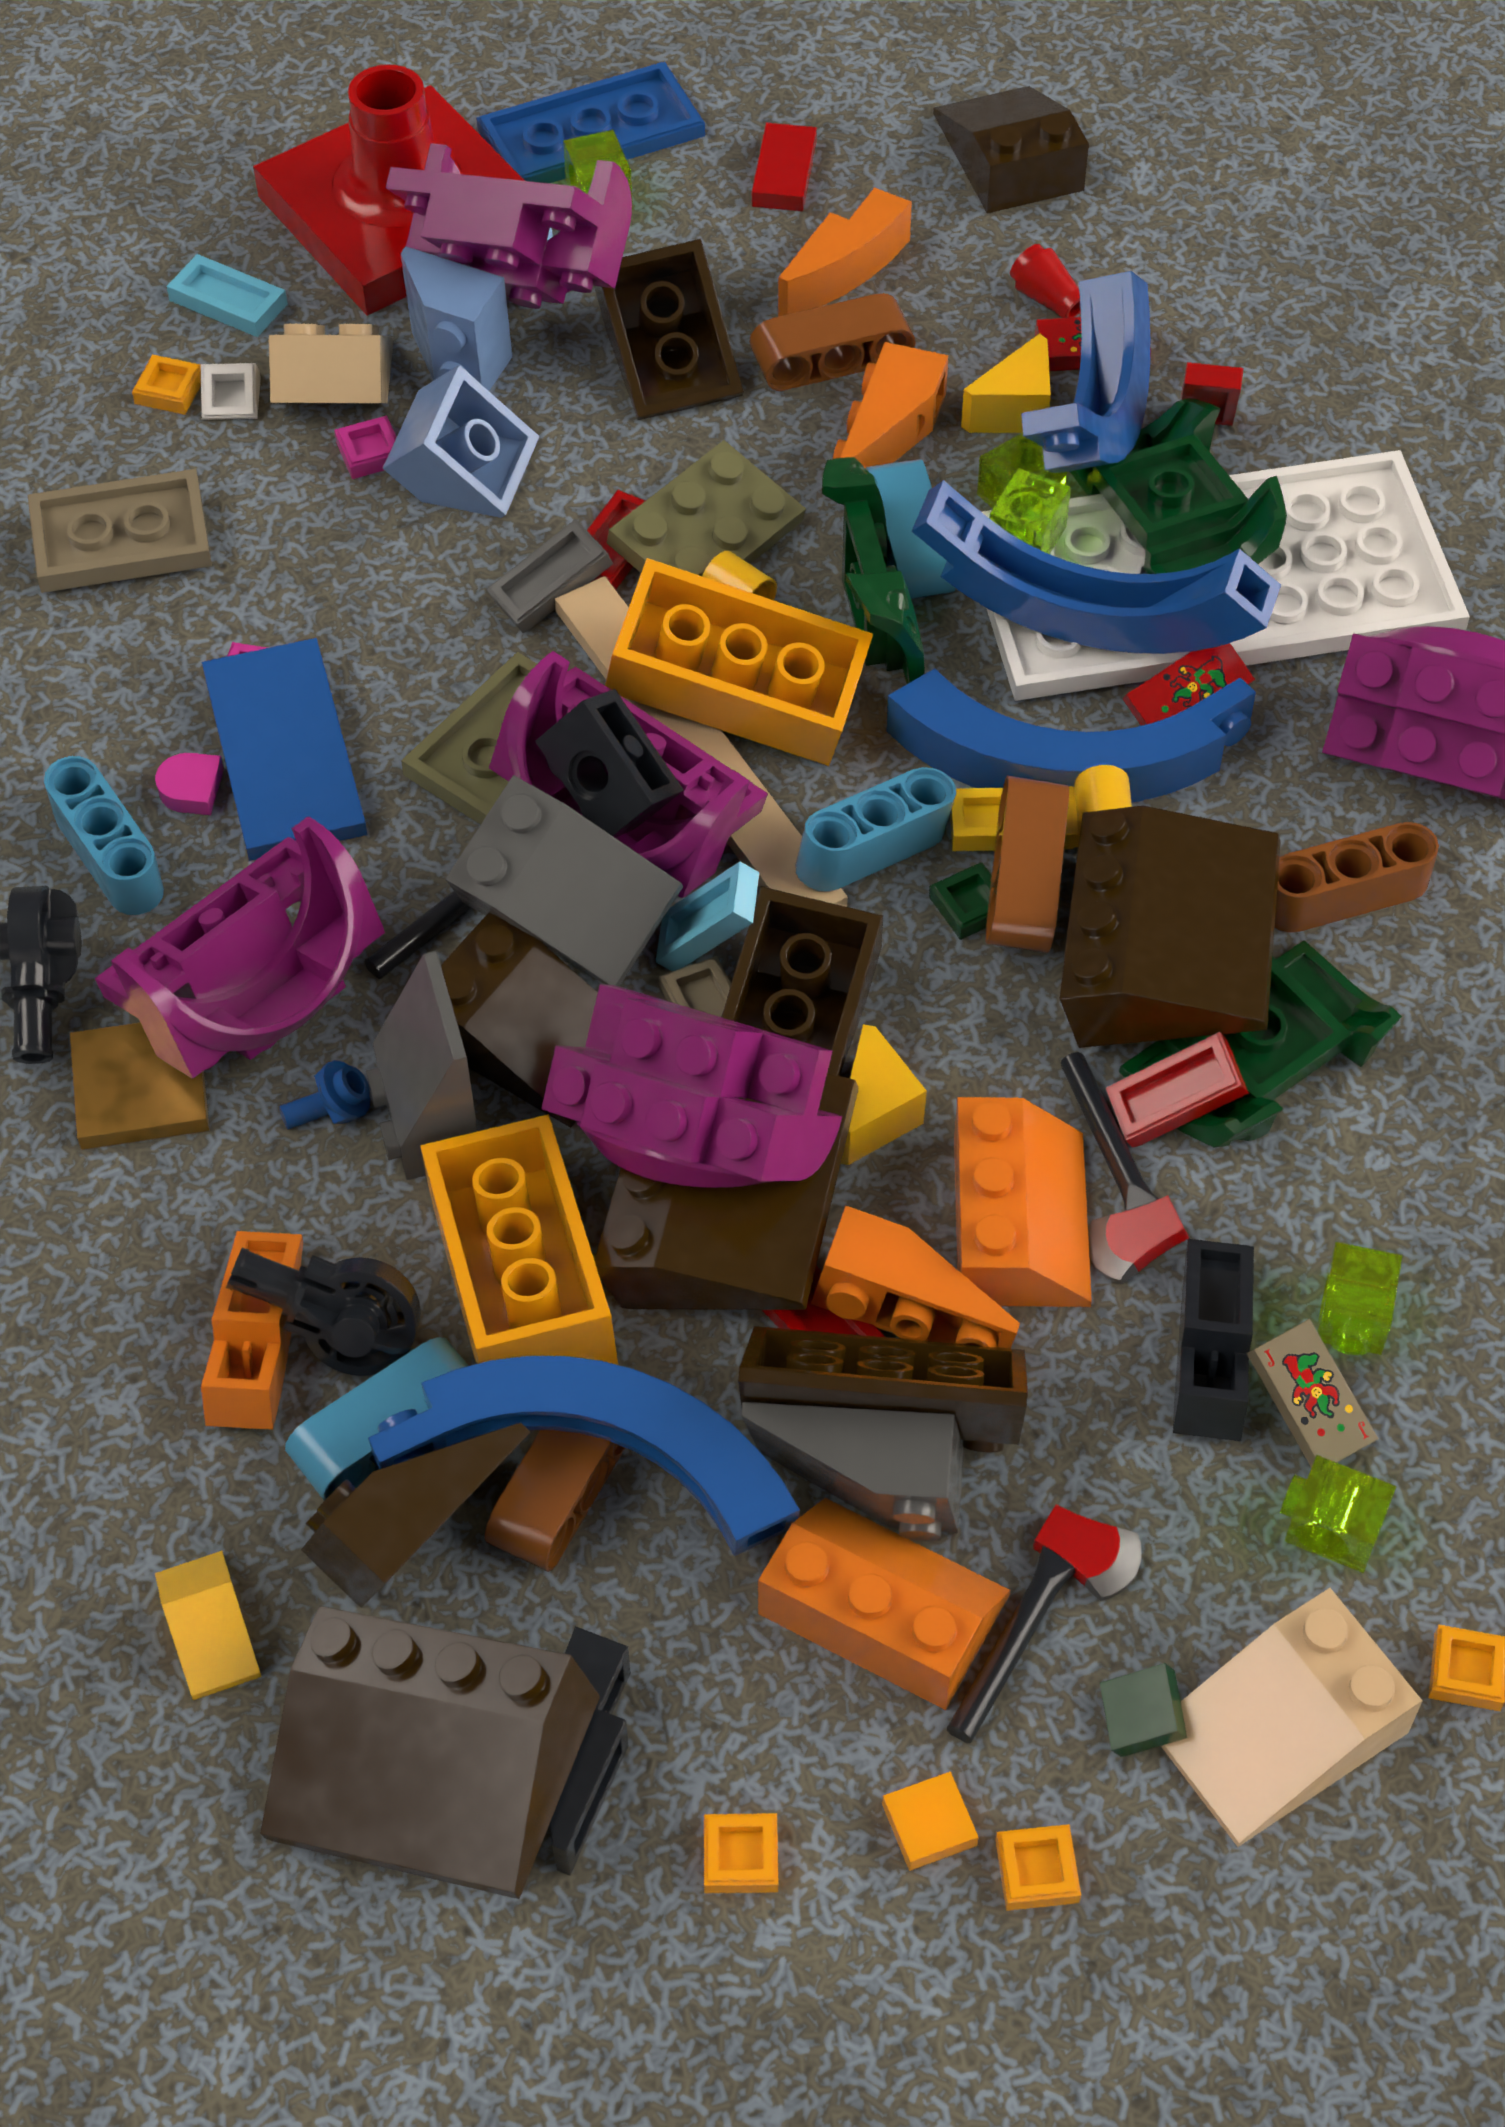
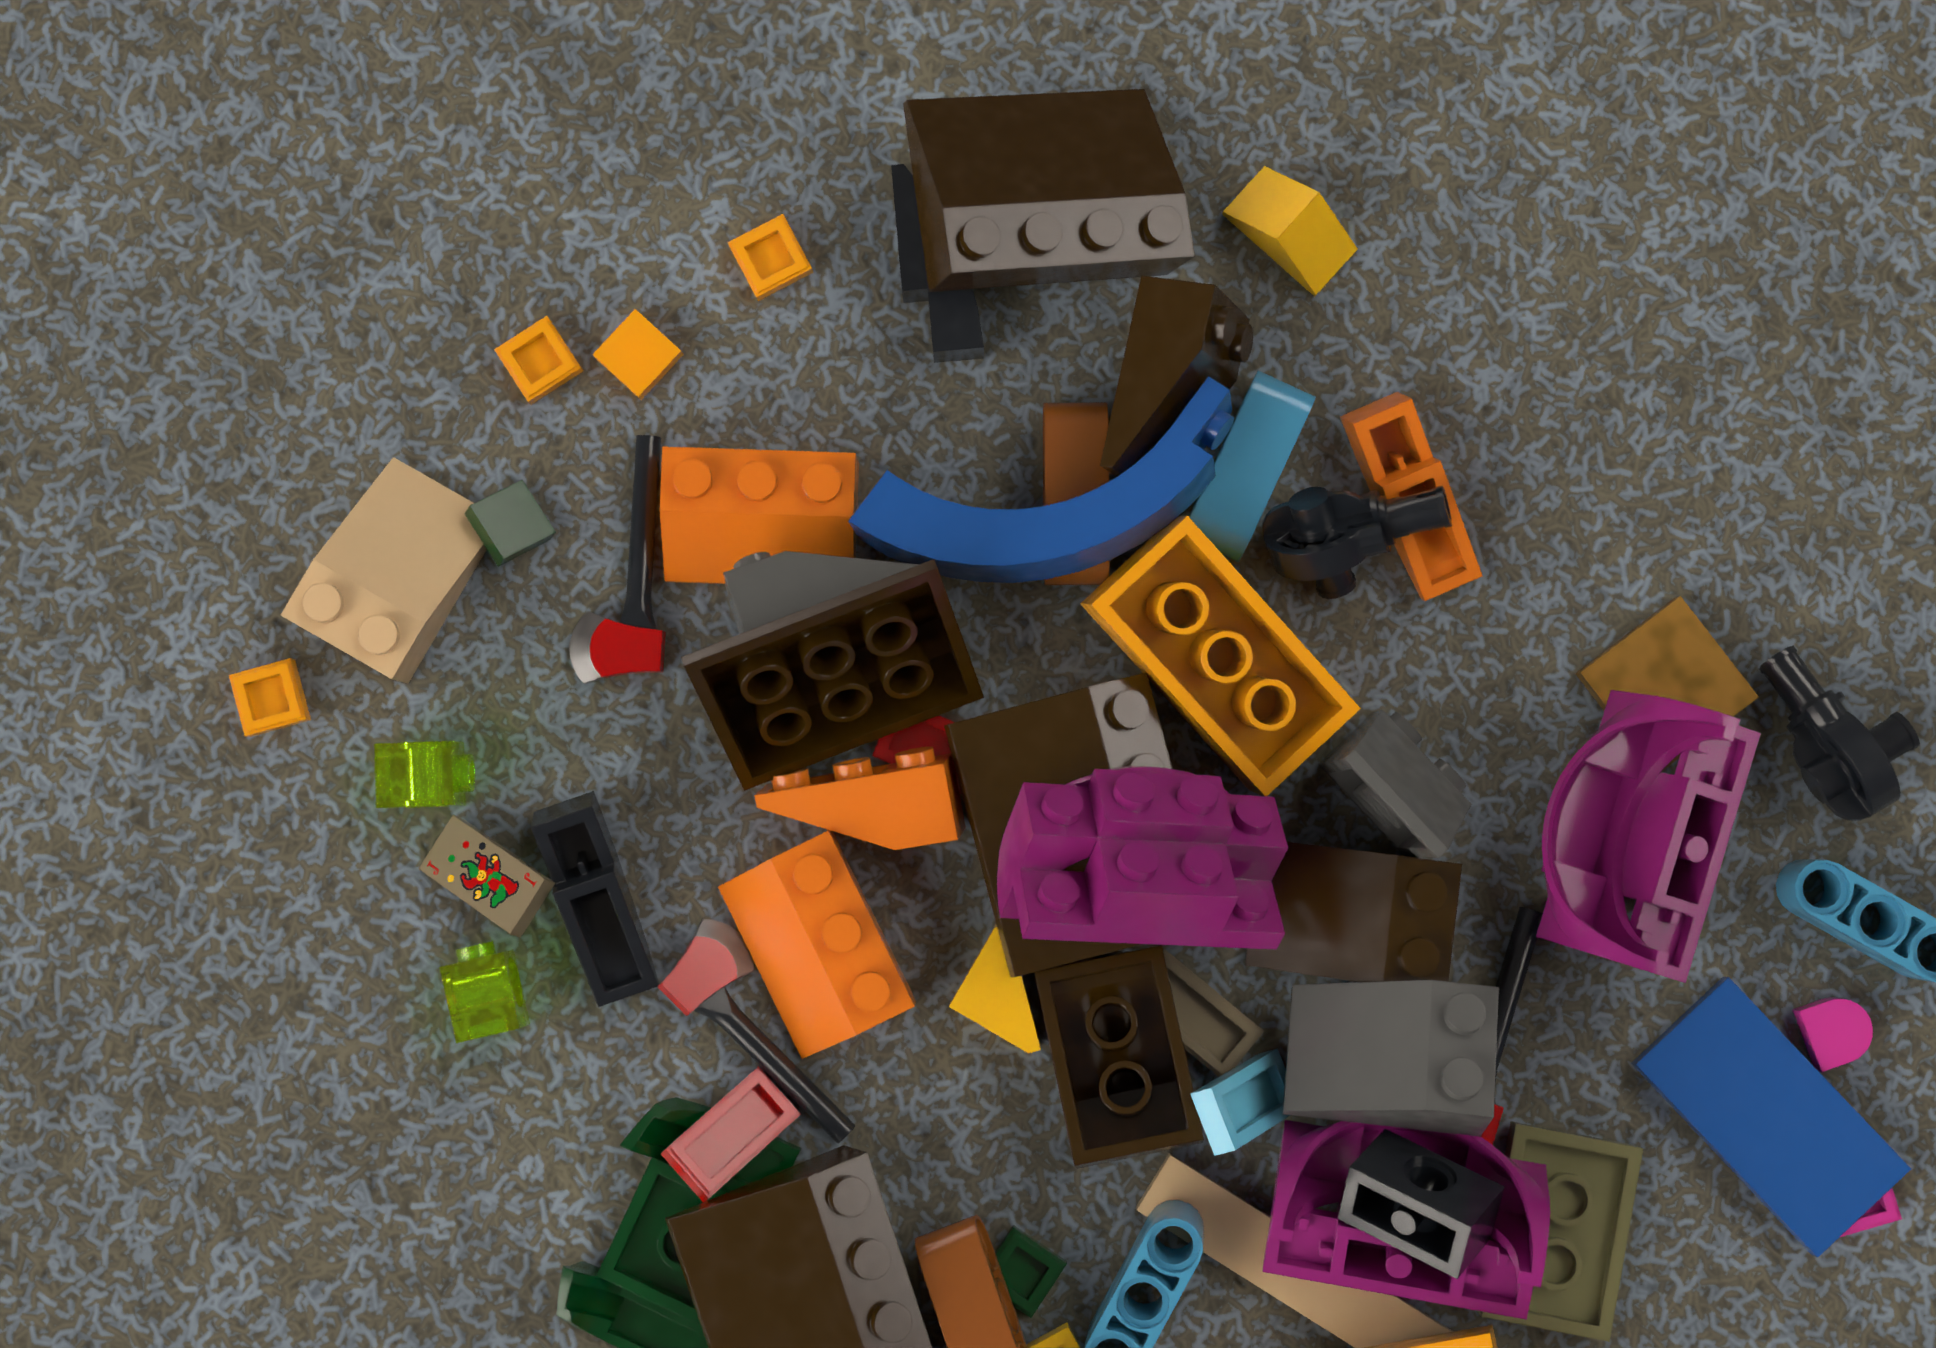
camera: 155 degrees right, 30 degrees up
blue plate [279,1060,370,1130] -> none

